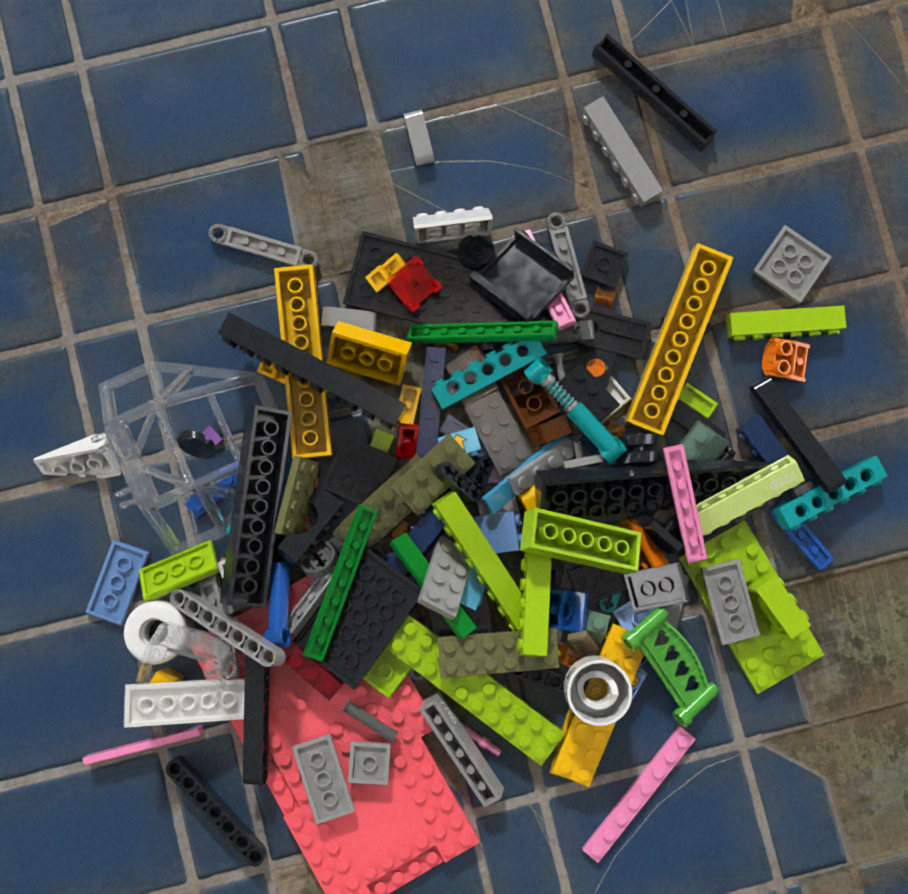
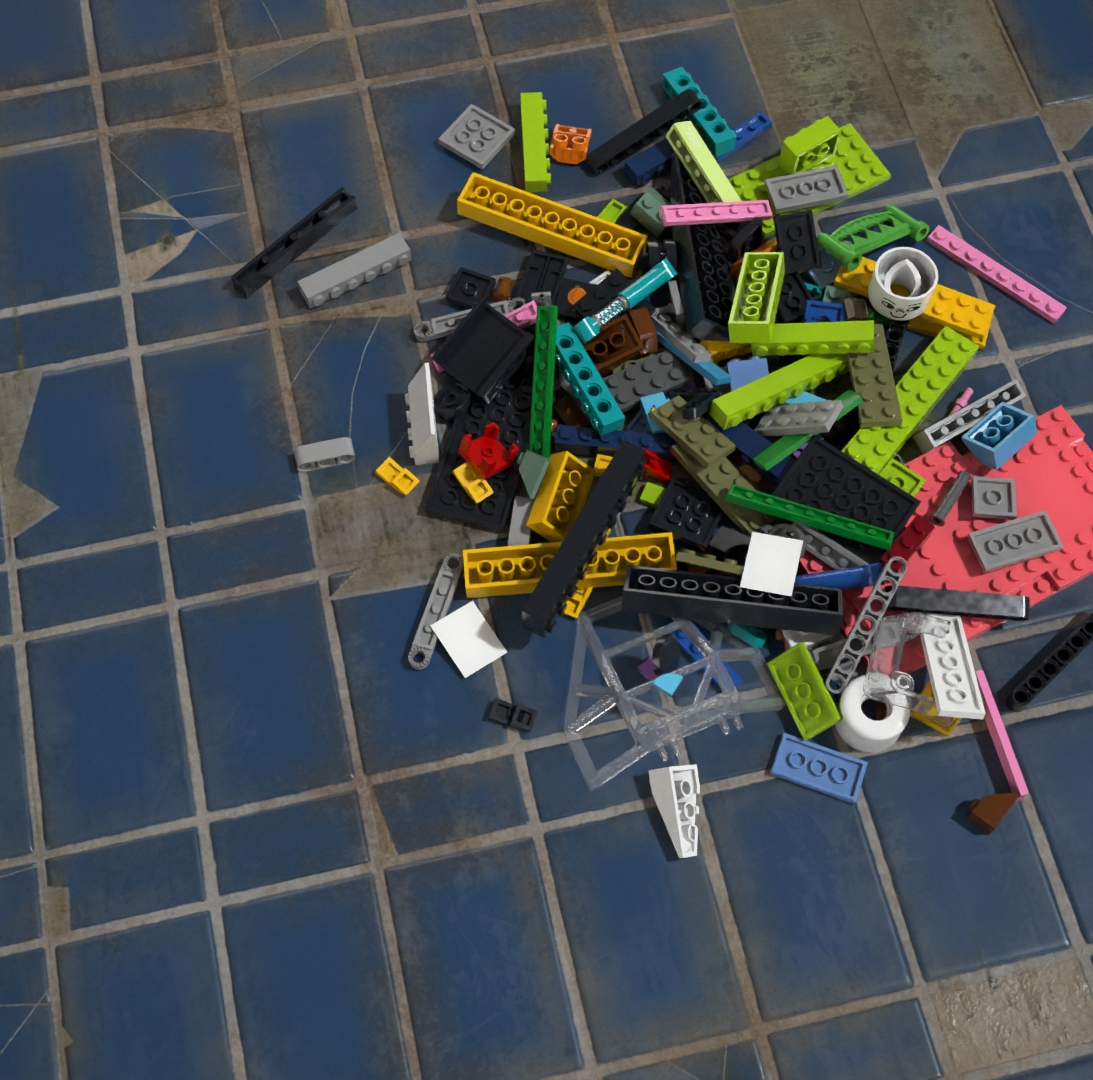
camera: 85 degrees left, 20 degrees down
none -> yellow slope [375,457,420,496]
none -> white sticker [430,601,507,678]
none -> black slope [487,698,538,732]
none -> sand green slope [517,449,550,499]
none -> medium azure tile [652,673,683,697]
none -> white sticker [740,532,803,596]
none -> dark azure slope [961,402,1037,470]
none -> reddish brown slope [967,792,1020,835]

